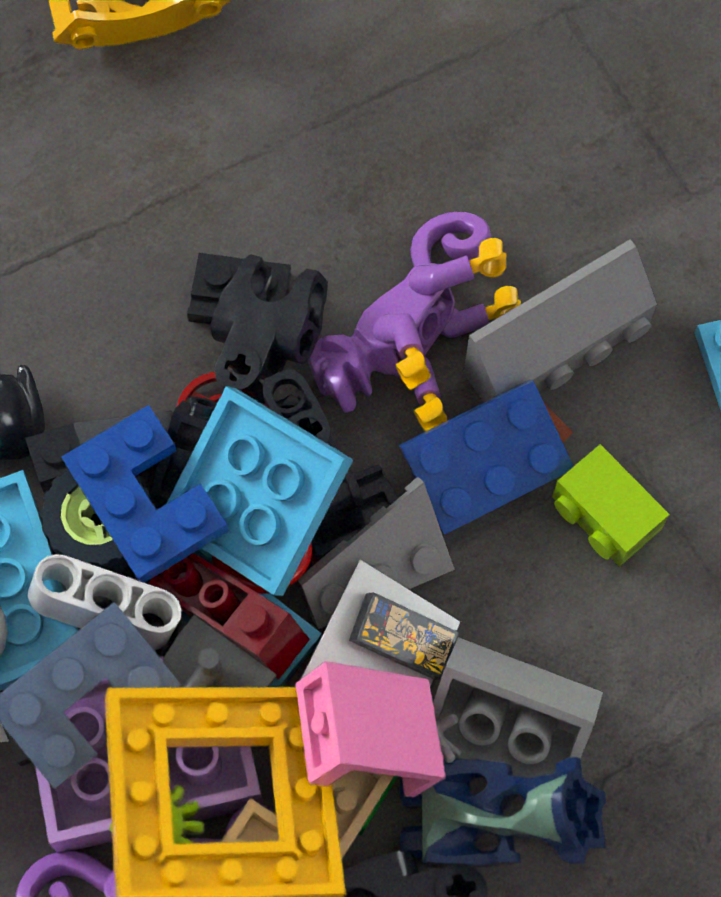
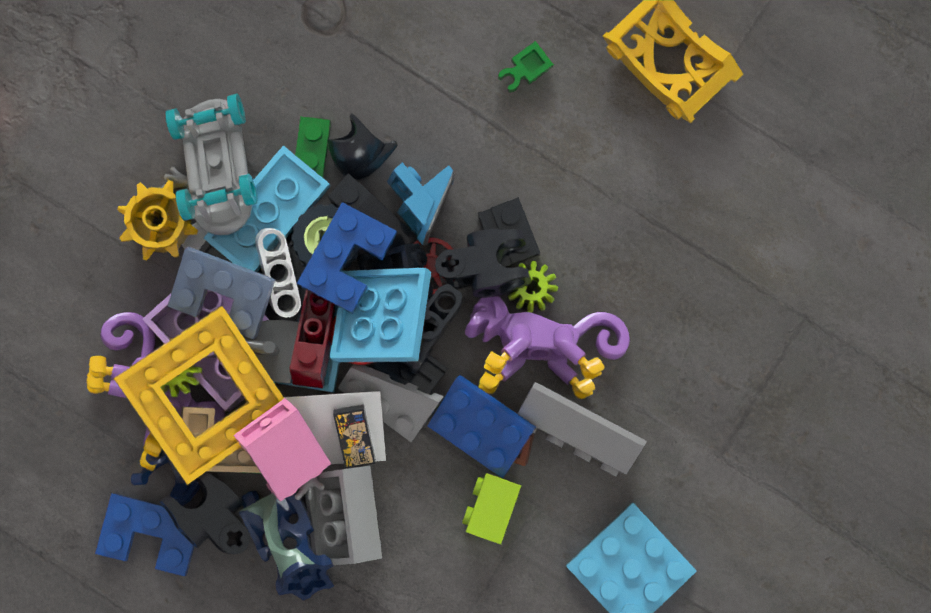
camera: 60 degrees right, 15 degrees up
none -> dark azure piece [387,162,454,246]
none -> green plate [498,41,554,93]
none -> lime gear [508,261,558,313]

